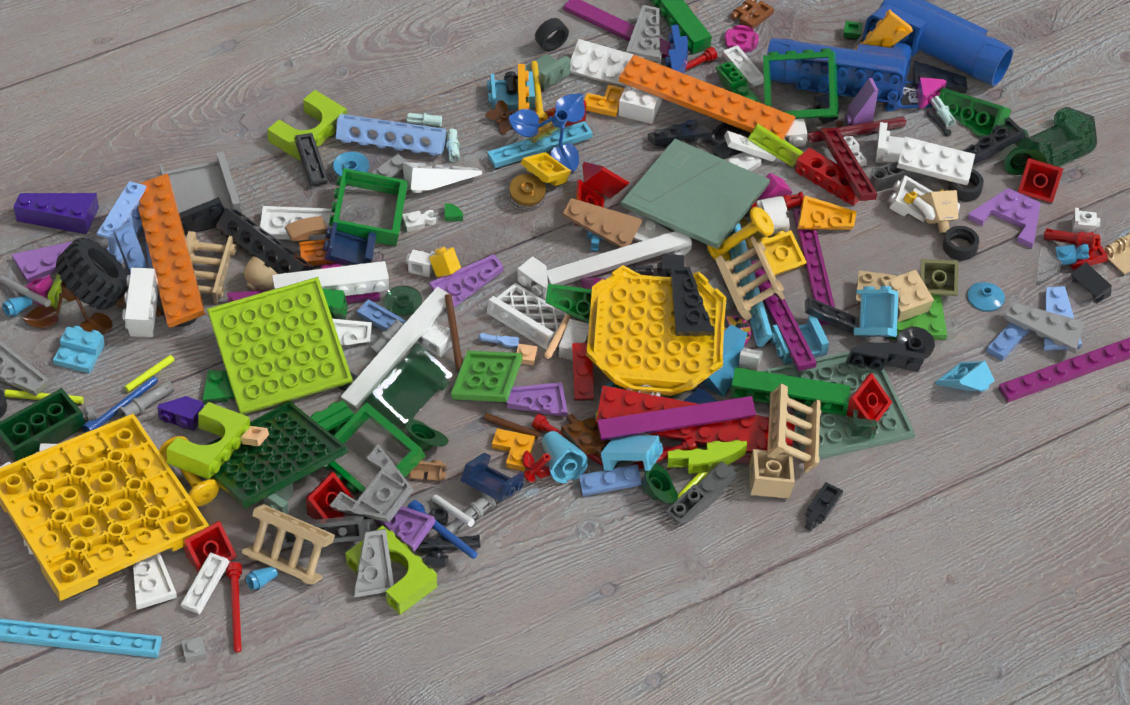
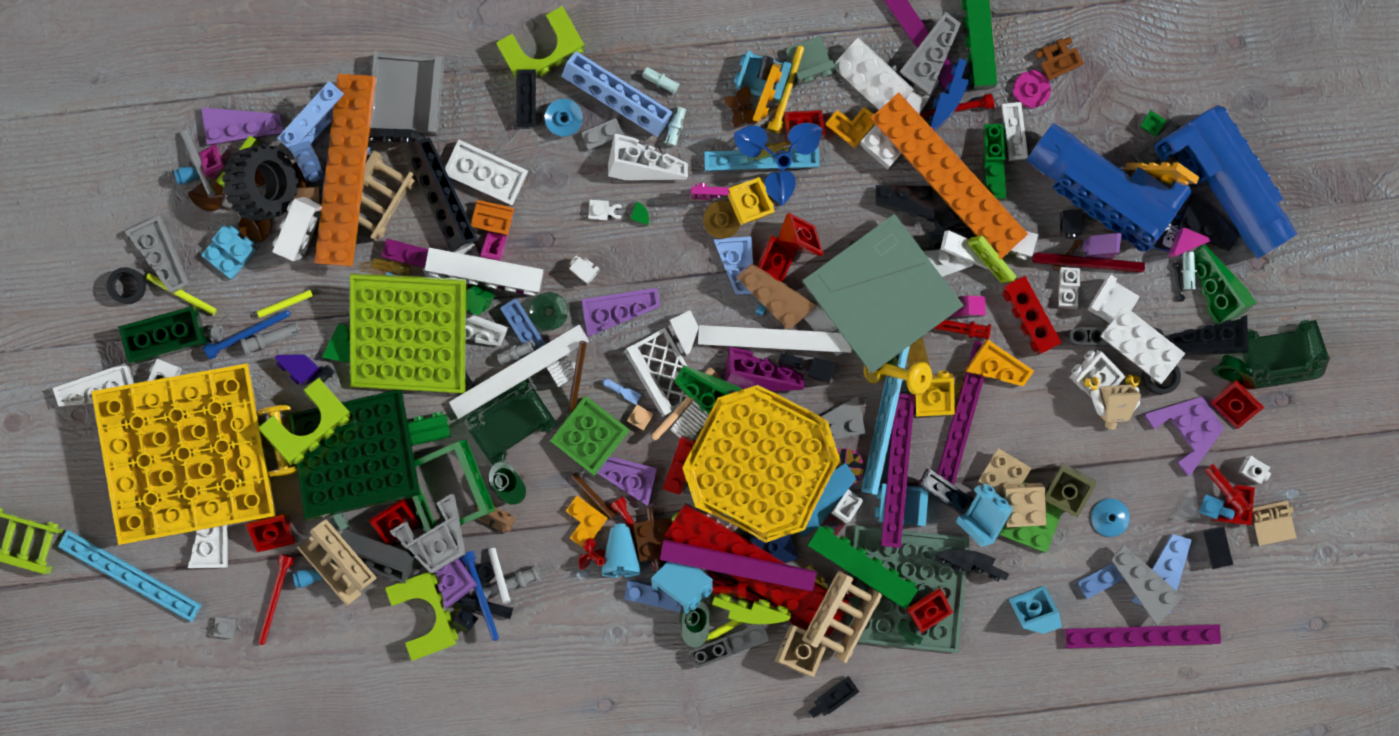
camera: 20 degrees right, 35 degrees up
dark purple wedge [13,193,99,234] -> none
white tile [180,553,229,615] -> none
light nougat plate [241,426,269,446] -> none
tan cylinder [244,256,277,291] -> none
medium nougat slope [284,216,328,241] -> none
dark blue panel [323,222,376,266] -> none
green window [328,168,408,246] -> none
light grey wing [353,529,394,597] -> none
yellow brick [429,246,461,277] -> none
dark blue panel [460,452,524,502] -> none
black tyre [535,18,569,52] -> none
black wing [670,267,715,336] -> none
tan fence [715,236,785,321] -> none
white brick [756,196,790,237] -> none
green window [763,48,838,119] -> none
dark red plate [820,128,878,201] -> none
black dish [896,327,935,359] -> none
black tyre [943,226,979,261] -> none
none -> dark pink wing [691,183,729,200]
none -> light blue wing [713,236,753,295]

